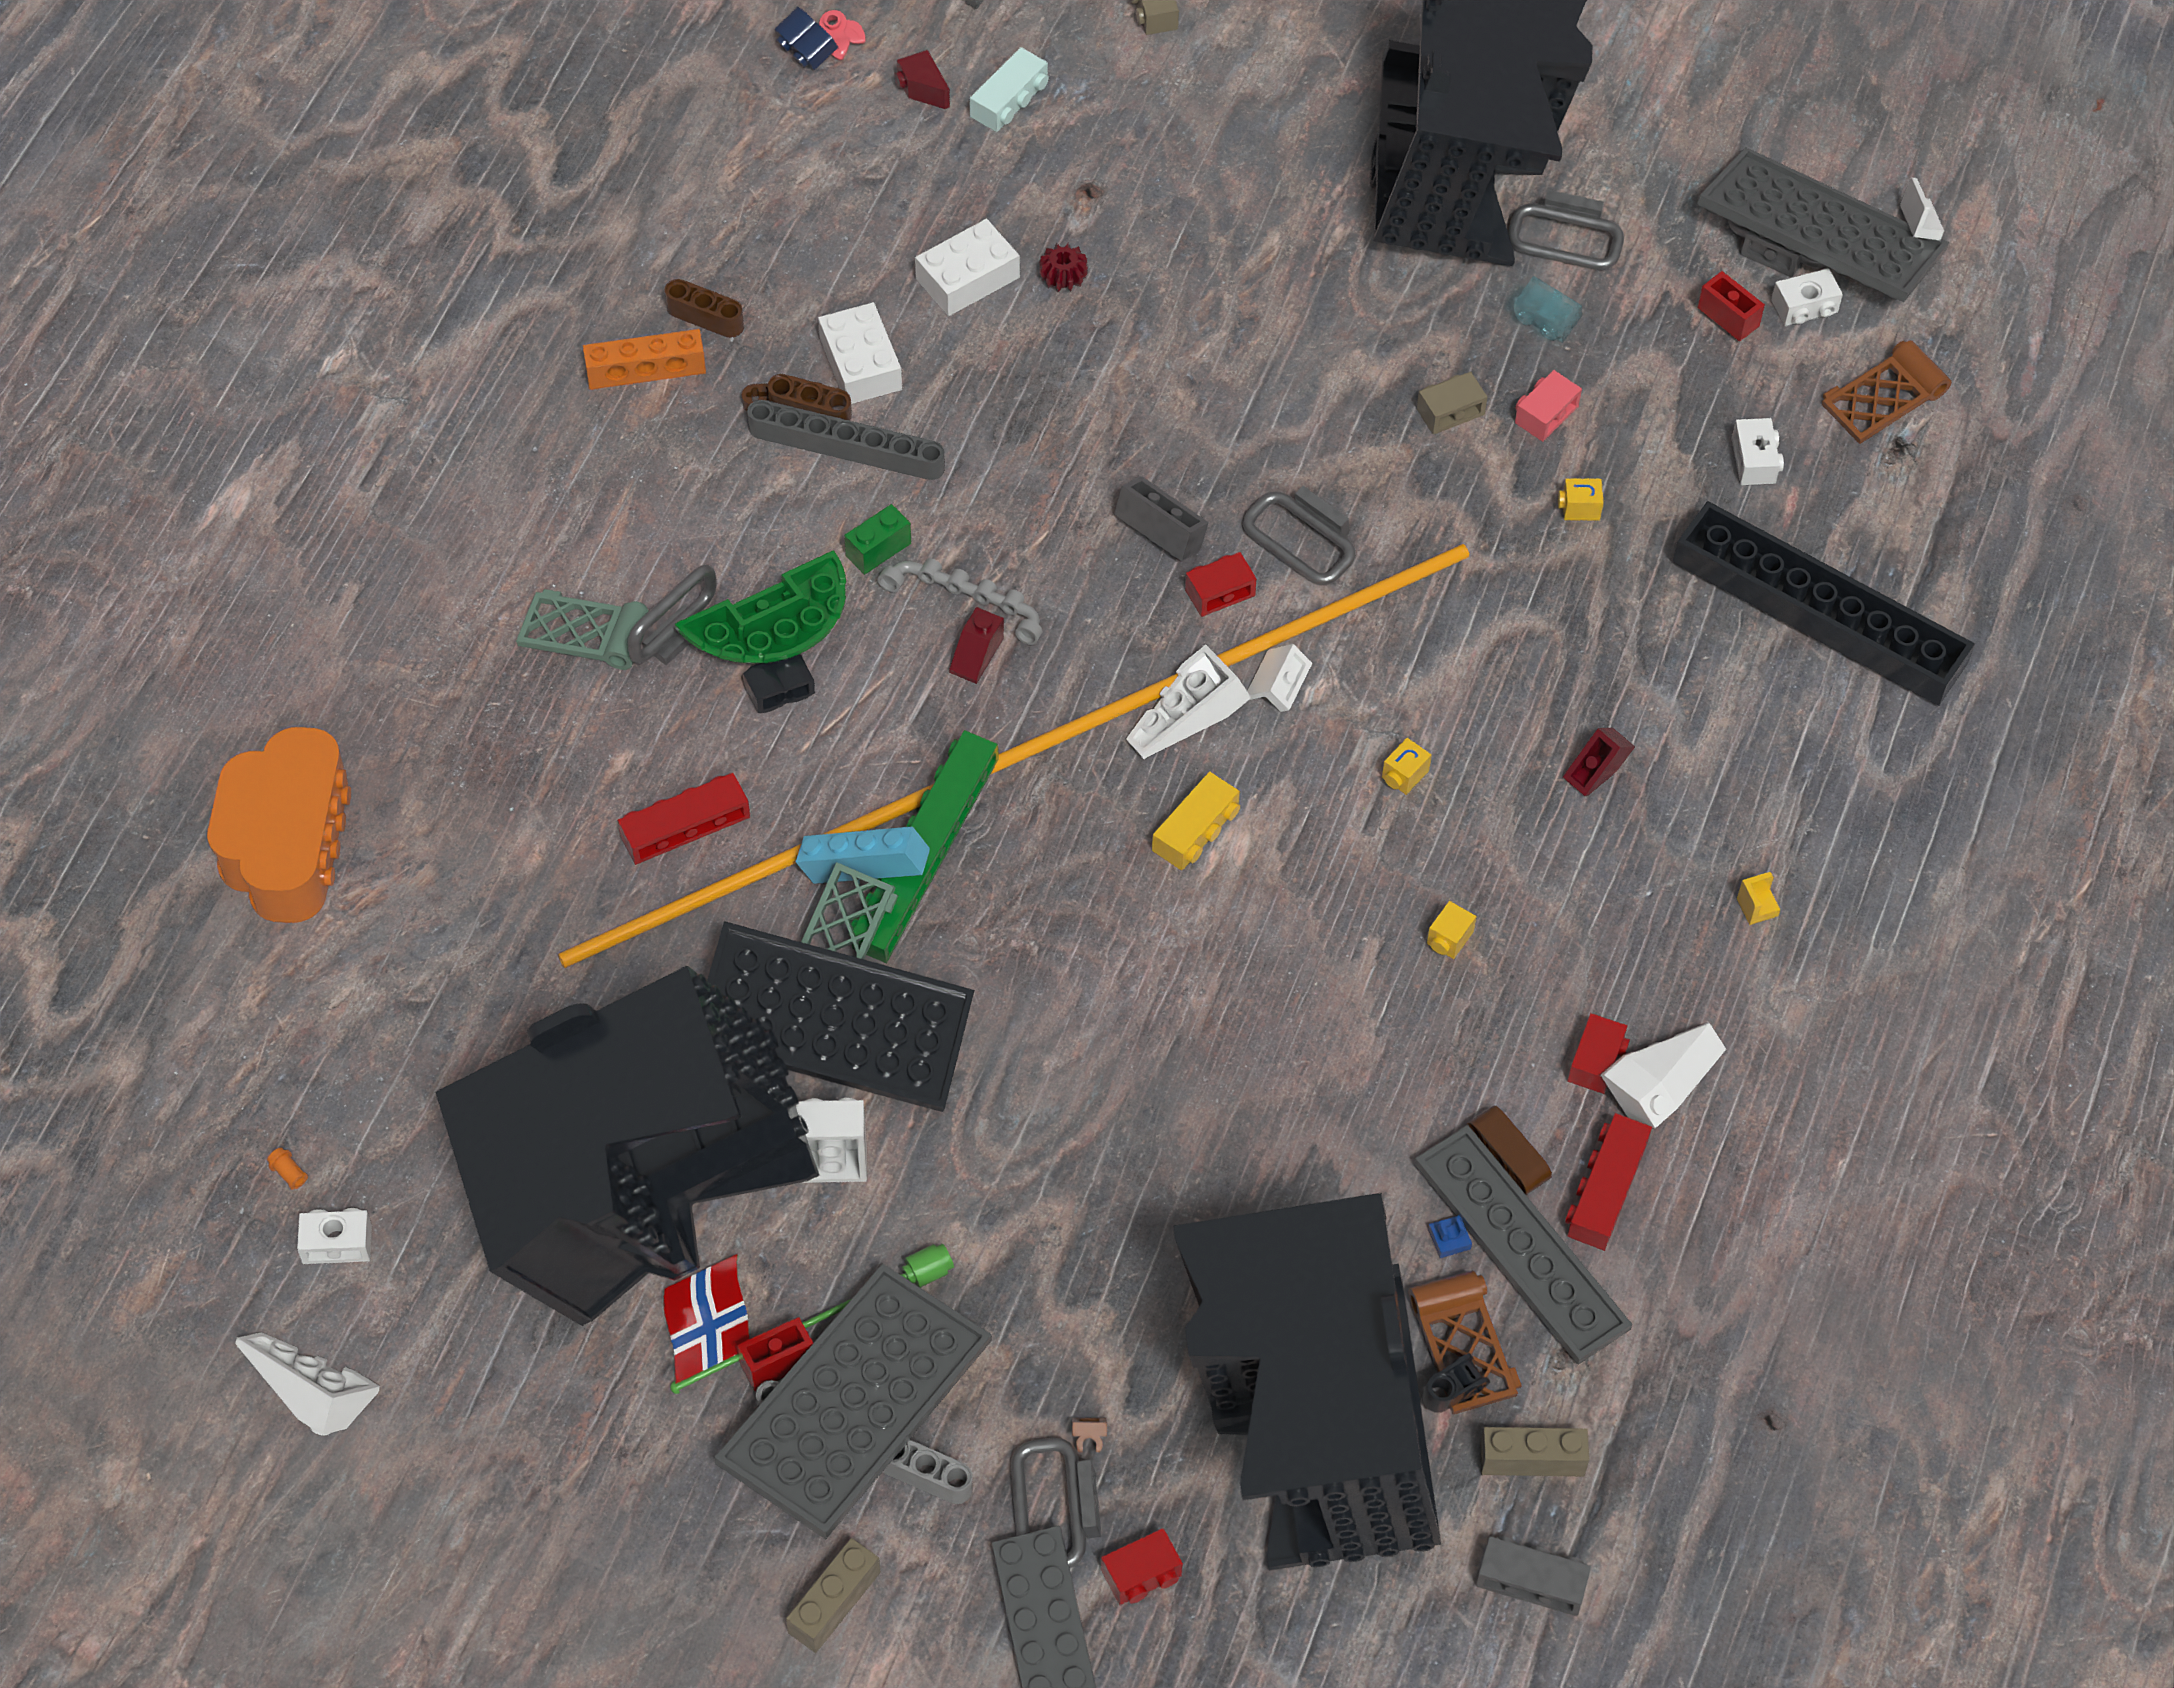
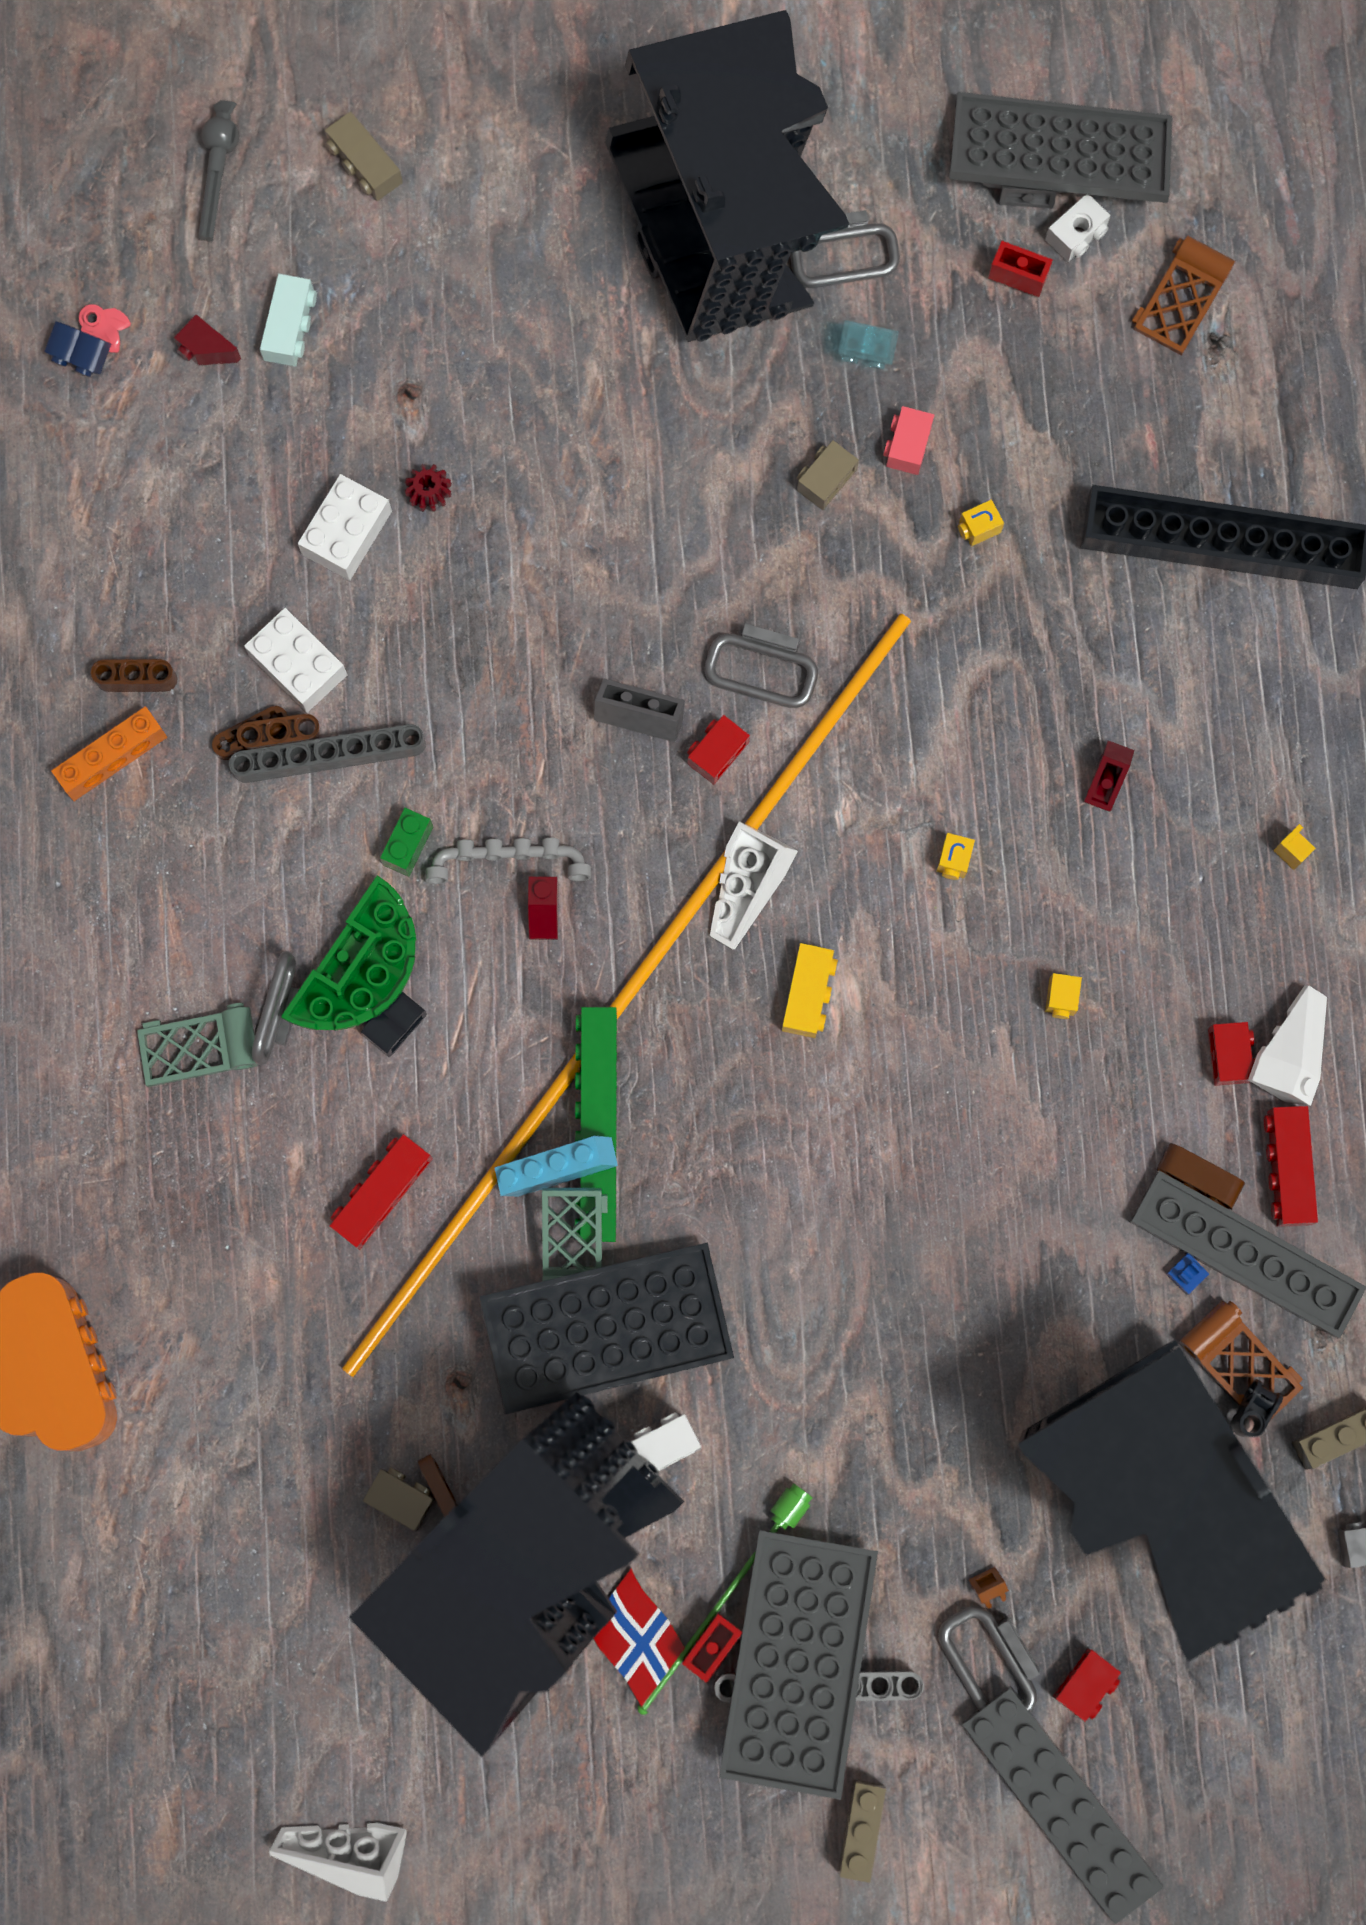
camera: 25 degrees left, 20 degrees up
orange pin [267,1148,308,1190] -> none
white brick [298,1208,372,1264] -> none
white panel [1247,644,1312,712] -> none
white brick [1732,418,1784,485] -> none
white panel [1900,178,1944,240] -> none

